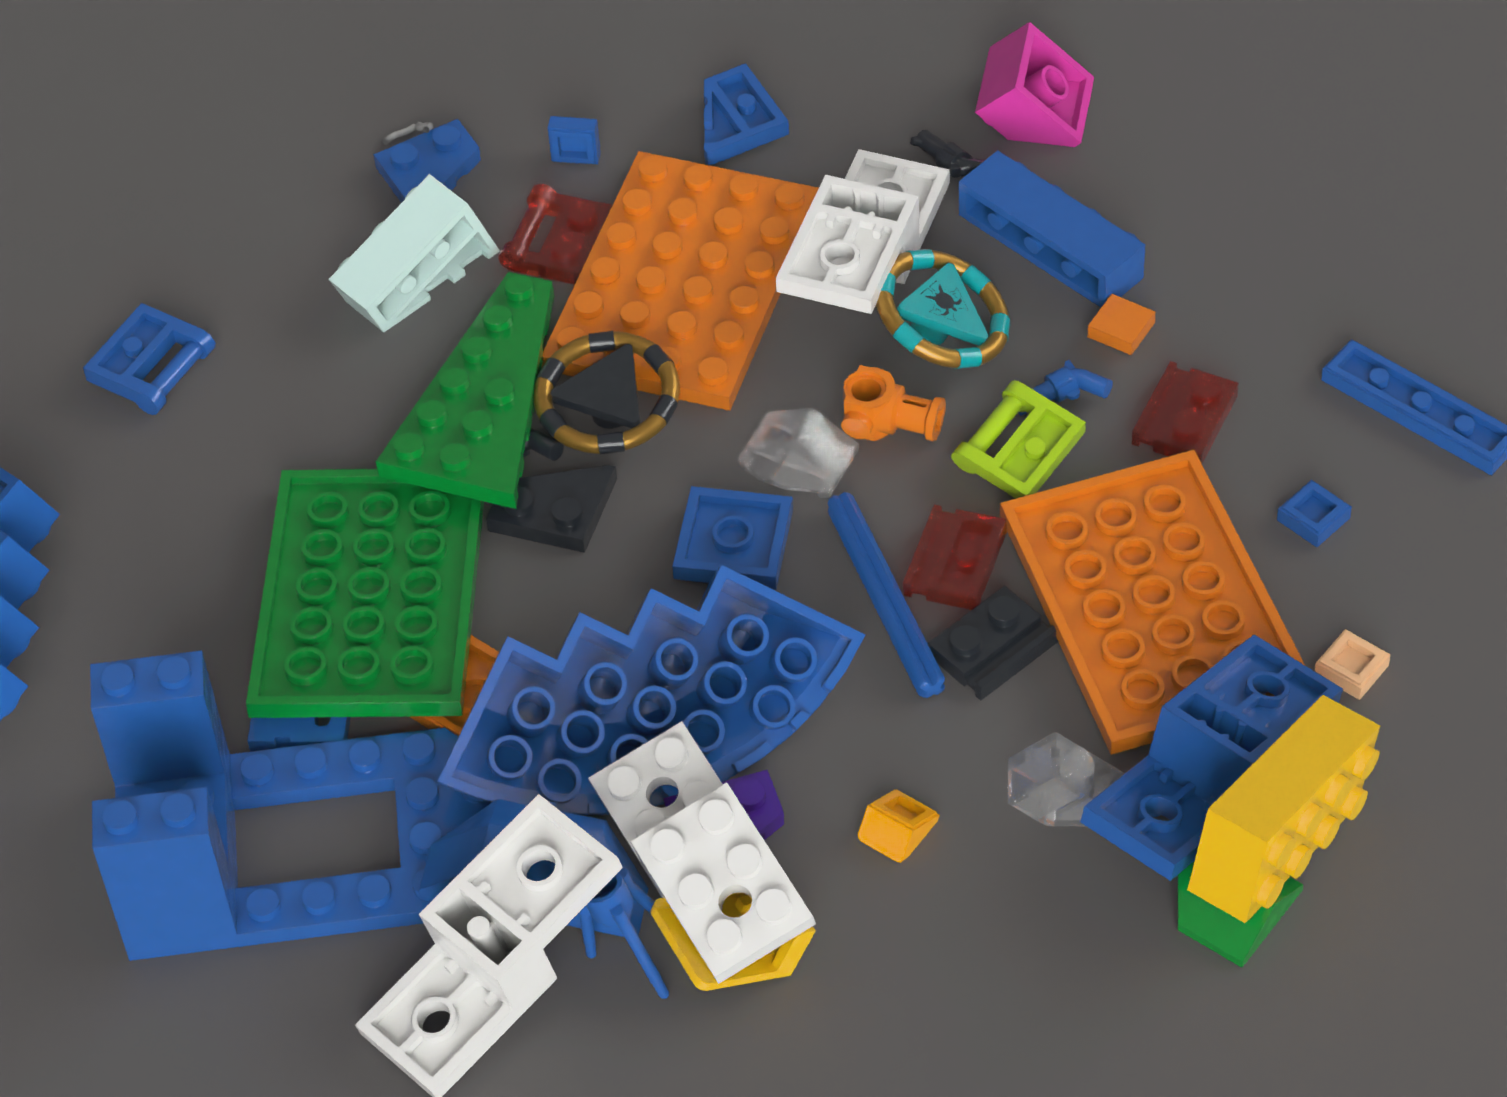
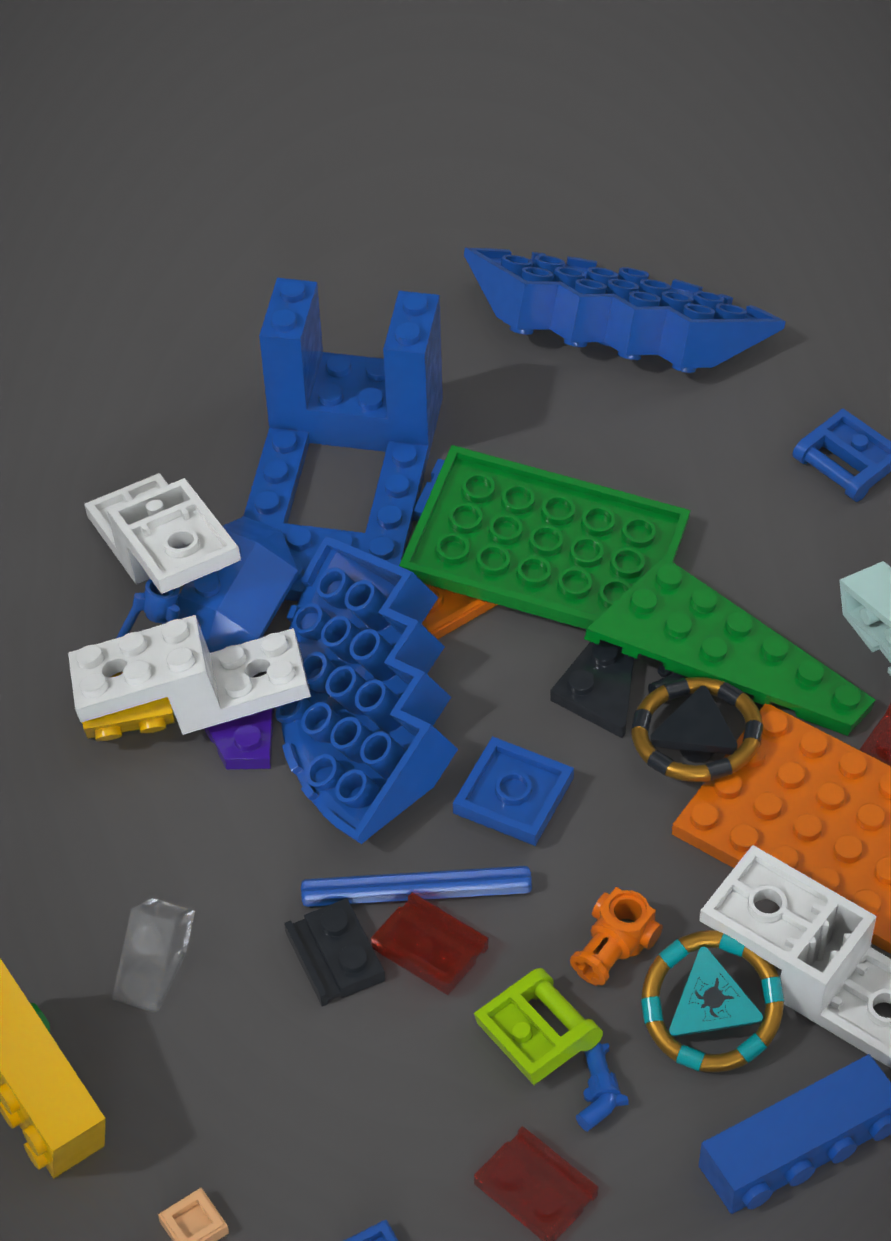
camera: 105 degrees right, 0 degrees up
clear slope [738,408,859,498] -> none
light orange slope [858,789,940,863] -> none
orange plate [1000,450,1306,755] -> none
blue bracket [1080,635,1343,881] -> none
orange tile [1087,294,1156,355] -> none

